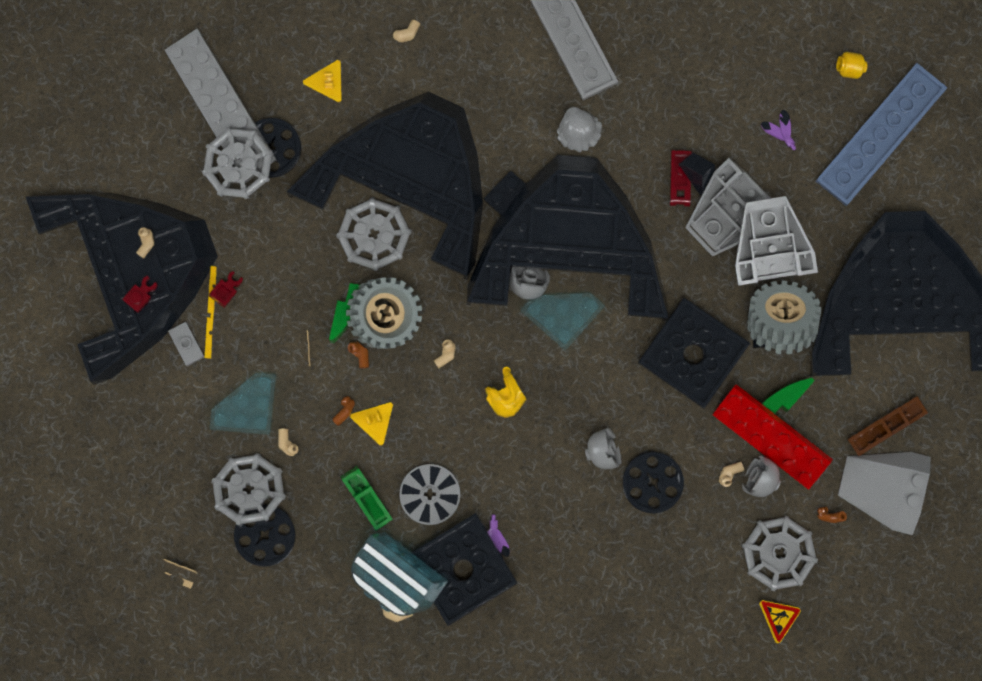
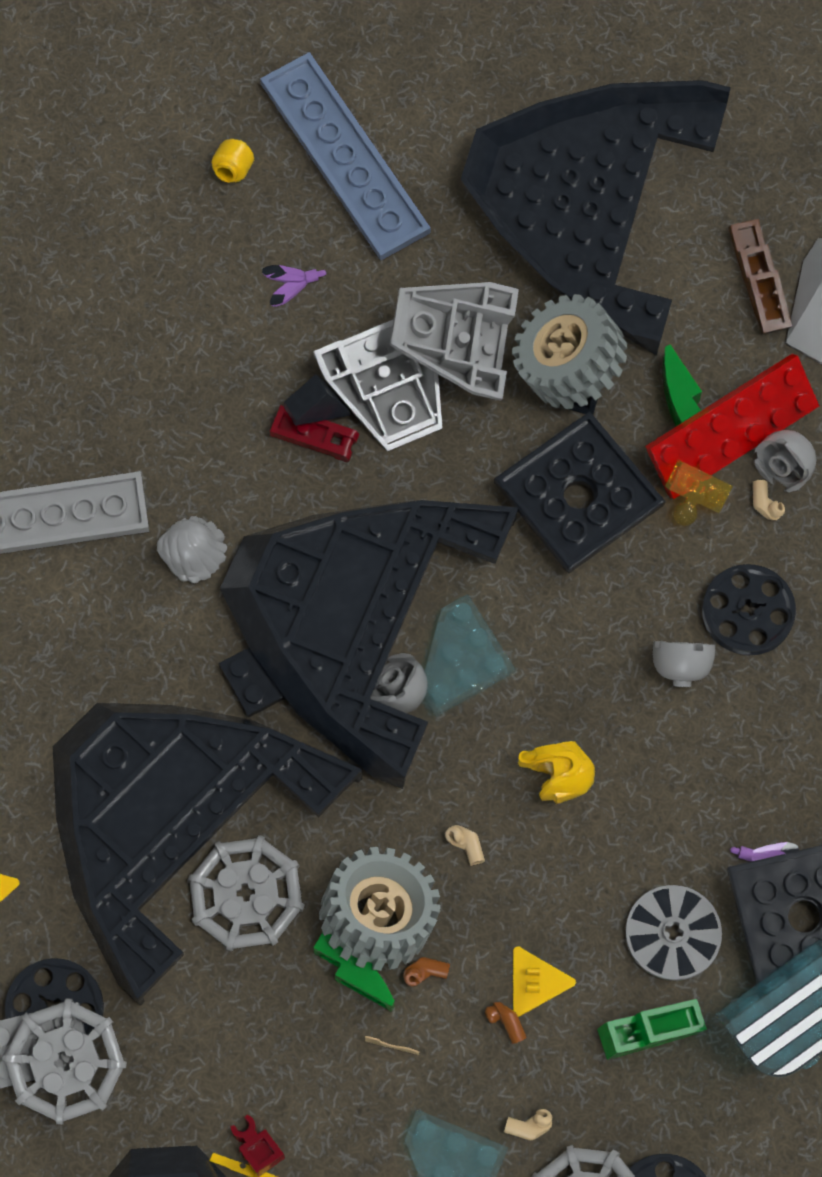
camera: 75 degrees left, 10 degrees down
none -> clear yellow plate [665,460,733,526]

